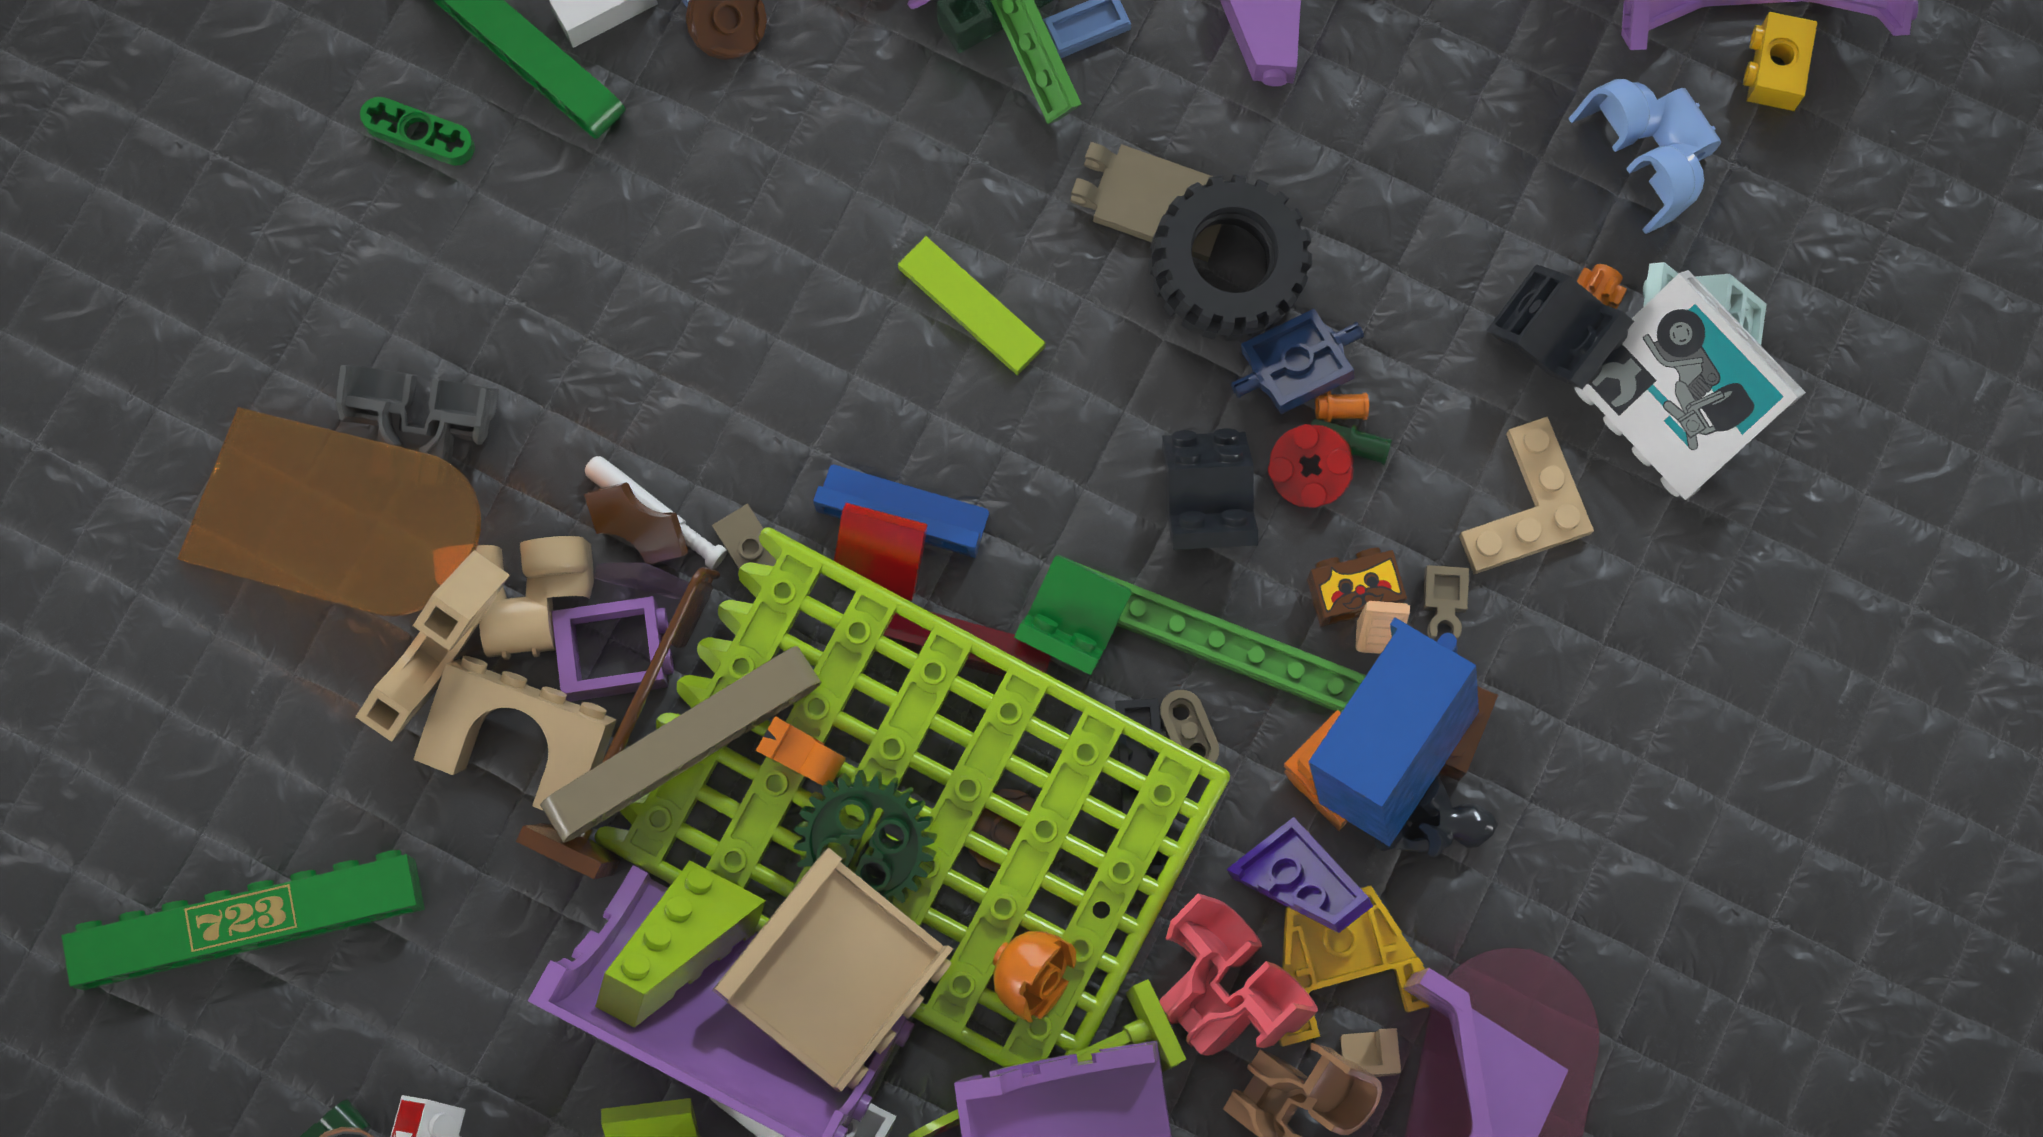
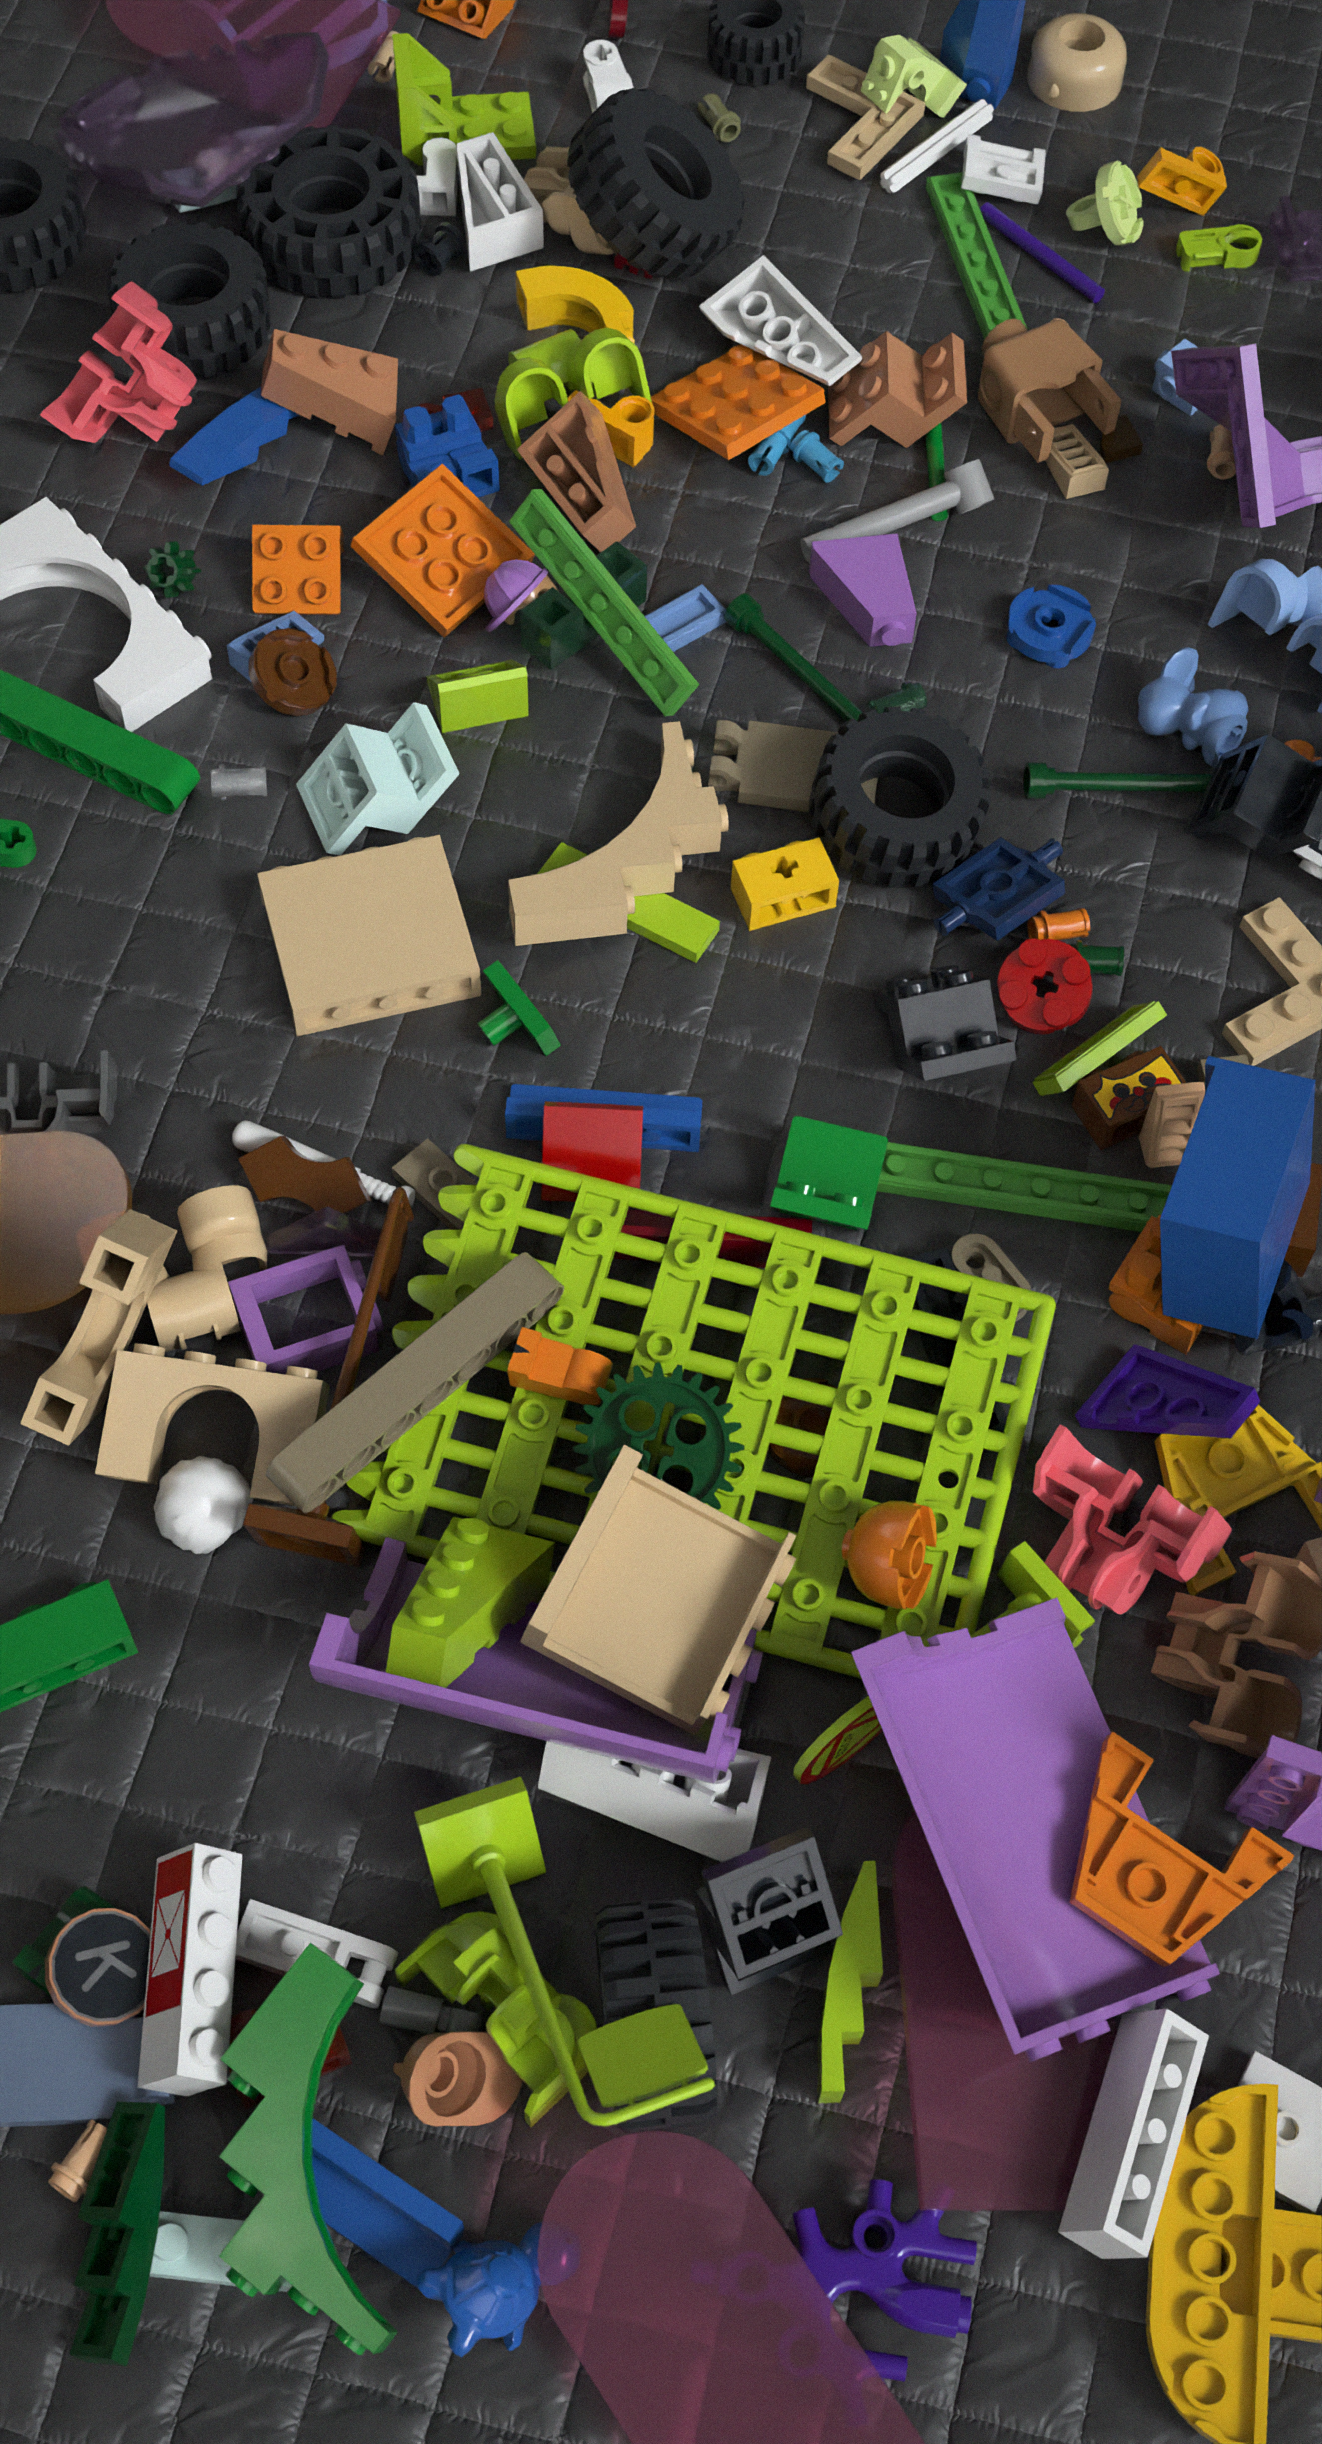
camera: 15 degrees left, 15 degrees down
none -> white hair [154,1456,253,1554]
none -> clear pin [211,764,267,801]
none -> tan panel [257,835,481,1036]
none -> light aqua bracket [296,702,460,856]
none -> lime slope [426,660,528,733]
none -> green tile [477,960,561,1056]
none -> tan arch [508,721,729,946]
none -> dark green piece [724,593,863,721]
none -> yellow brick [731,837,839,931]
none -> clear green pin [867,681,928,714]
none -> blue plate [1007,585,1096,668]
none -> dark green piece [1023,762,1212,799]
none -> lime tile [1032,1001,1167,1096]
none -> medium blue animal [1138,647,1249,768]

